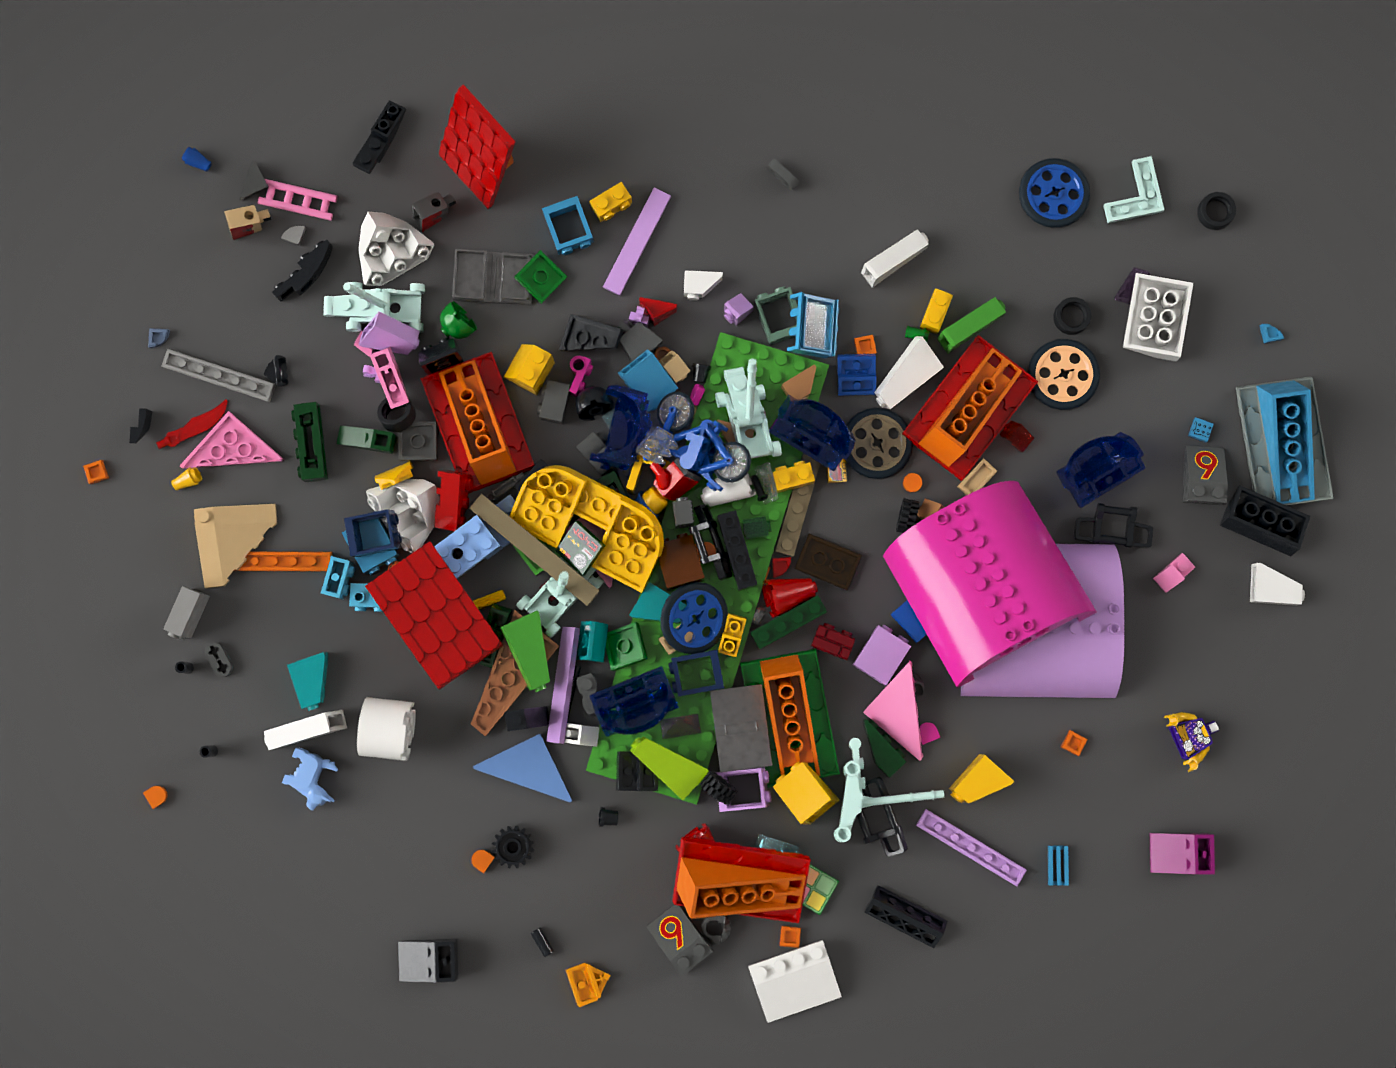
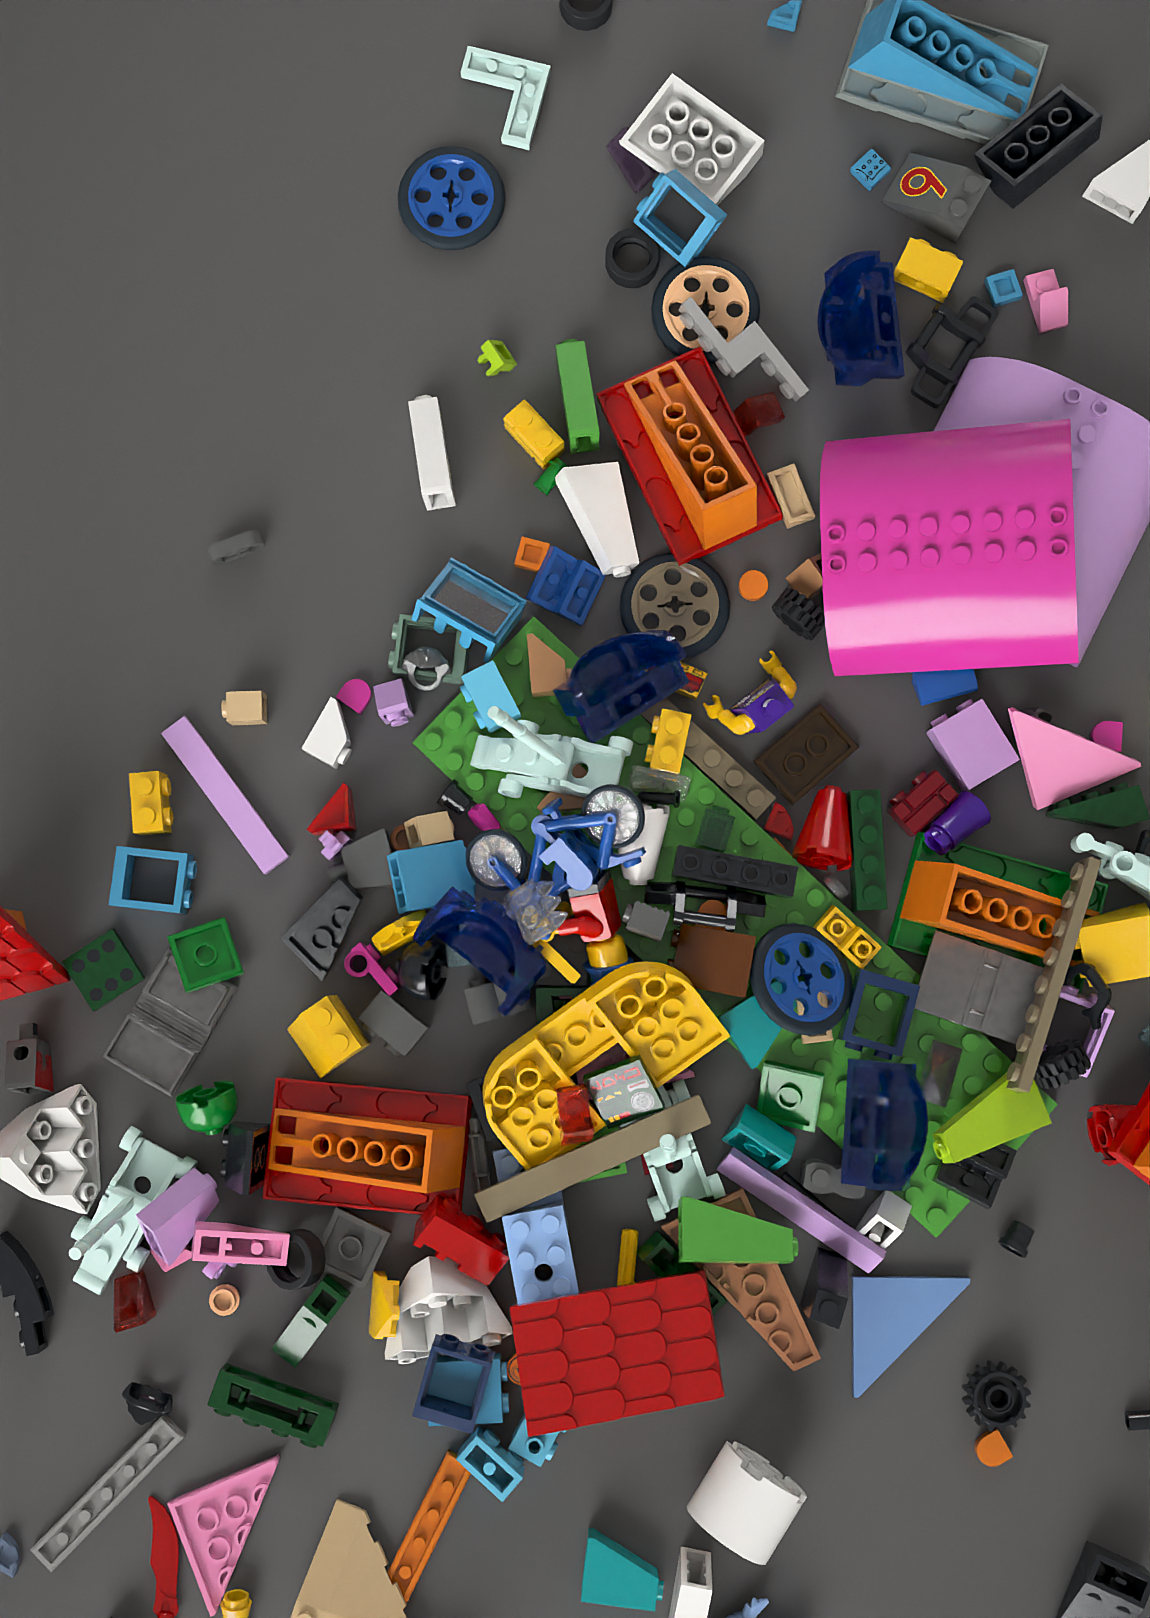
camera: 60 degrees left, 0 degrees up
none -> dark green tile [62,929,146,1012]
none -> clear red slope [114,1270,156,1333]
none -> light nougat plate [209,1284,240,1316]
none -> tan brick [221,691,267,726]
none -> dark pink tile [336,679,372,715]
none -> yellow slope [371,909,436,956]
none -> dark grey piece [402,647,451,691]
none -> medium azure brick [459,660,521,733]
none -> lime tile [477,340,517,376]
none -> clear red slope [555,1084,594,1146]
none -> dark azure window [633,169,727,267]
none -> light grey bracket [679,297,809,402]
none -> torso [703,651,797,735]
none -> yellow brick [891,237,963,303]
none -> dark purple plant [924,791,991,855]
none -> dark azure tile [984,269,1023,308]
none -> dark tan plate [1007,857,1101,1093]
none -> black helmet [1063,963,1112,1030]

